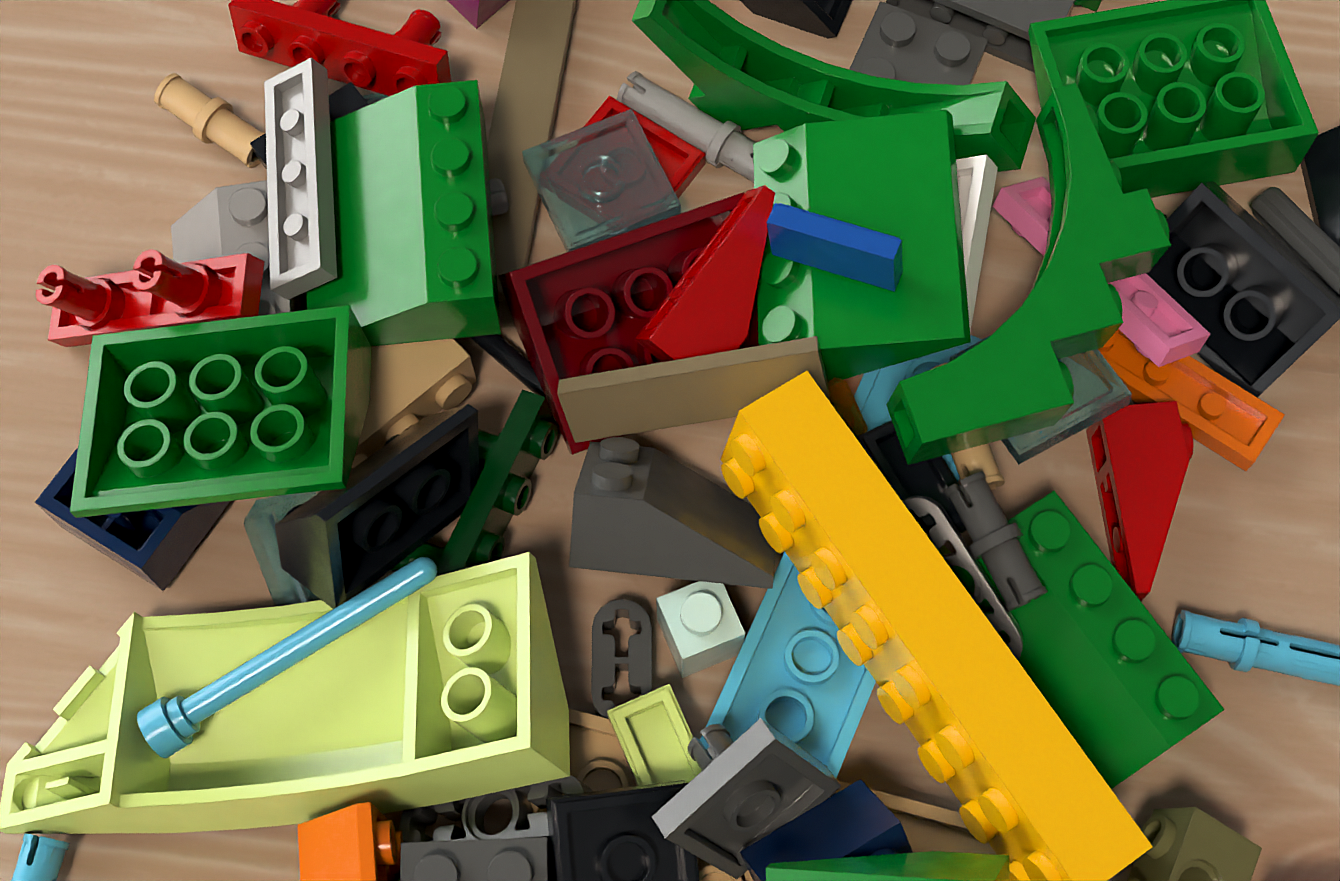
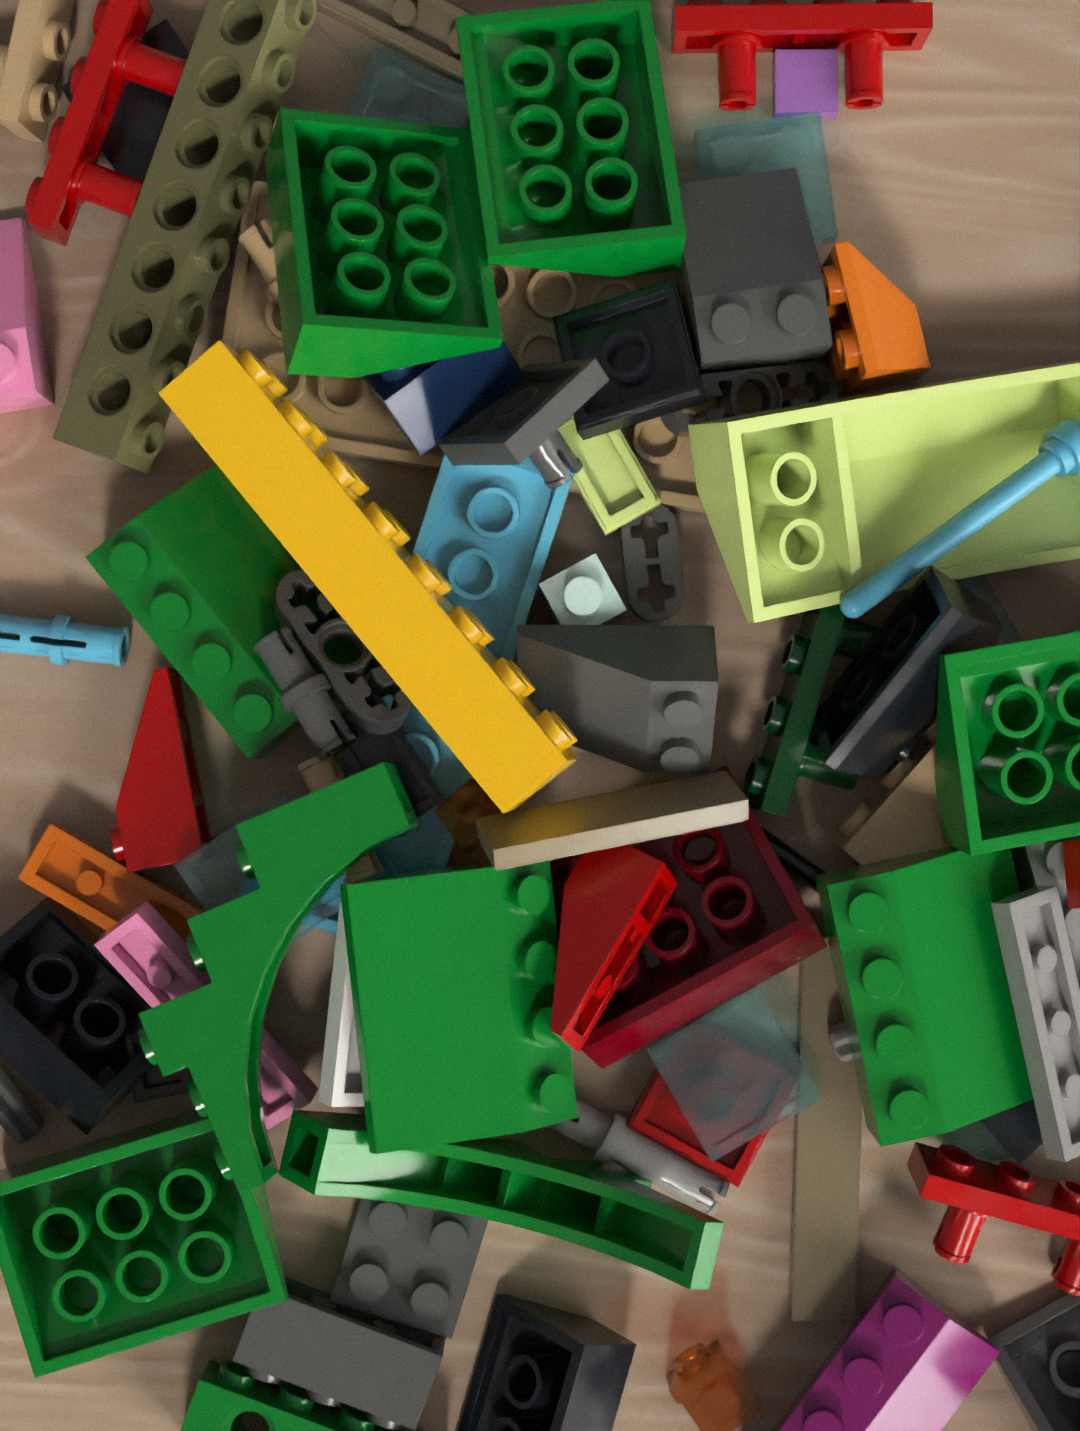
camera: 175 degrees right, 20 degrees up
blue tile [766,203,903,292] -> none

